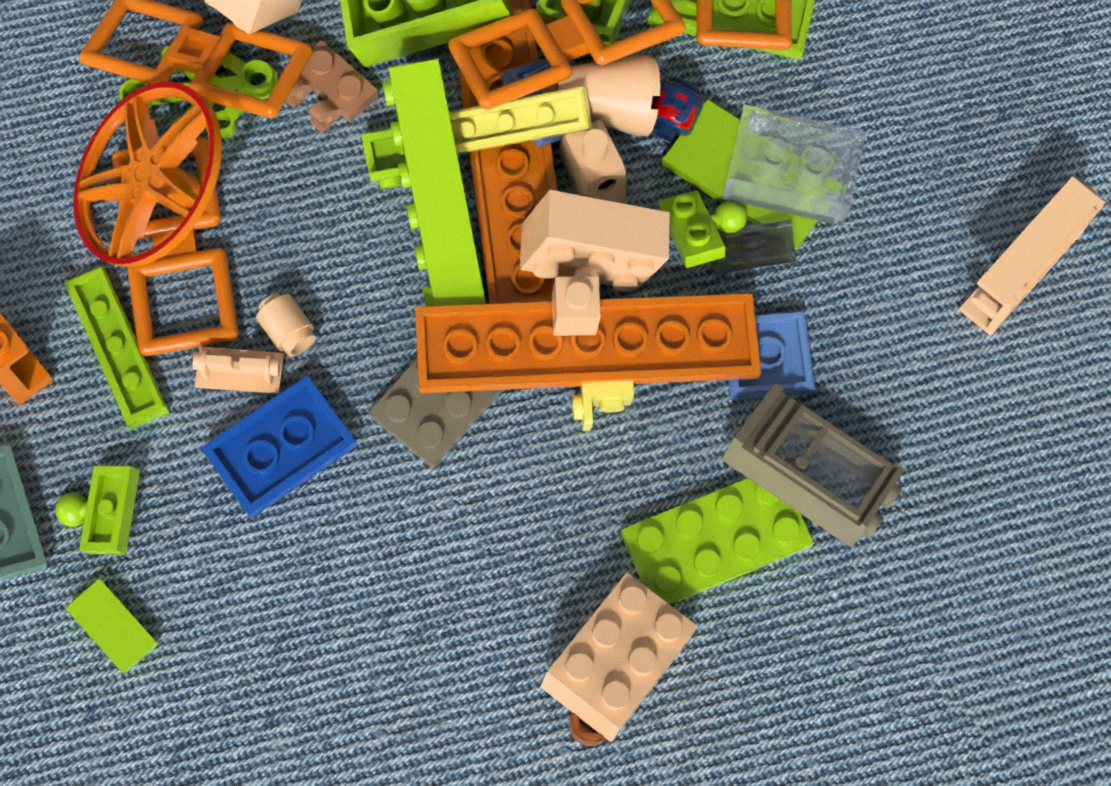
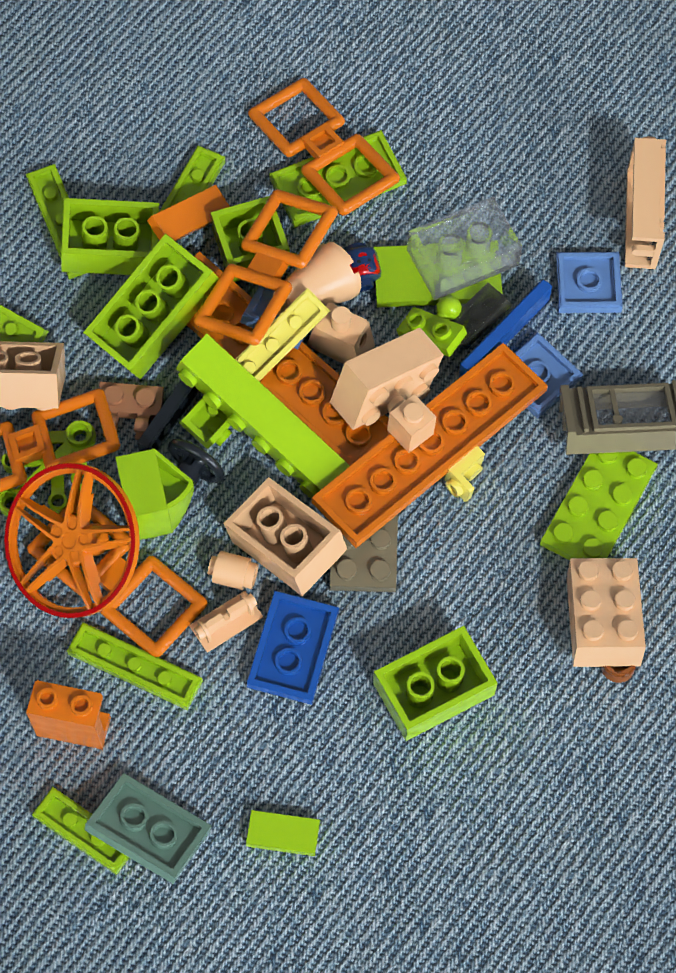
camera: 35 degrees left, 5 degrees down
lime plate [55,466,140,555] -> none
none -> lime piece [115,439,225,540]
none -> black tile [137,380,199,452]
none -> light nougat brick [223,477,347,596]
none -> lime brick [373,626,498,741]
none -> blue tile [459,280,552,378]
none -> medium blue tile [555,252,623,313]

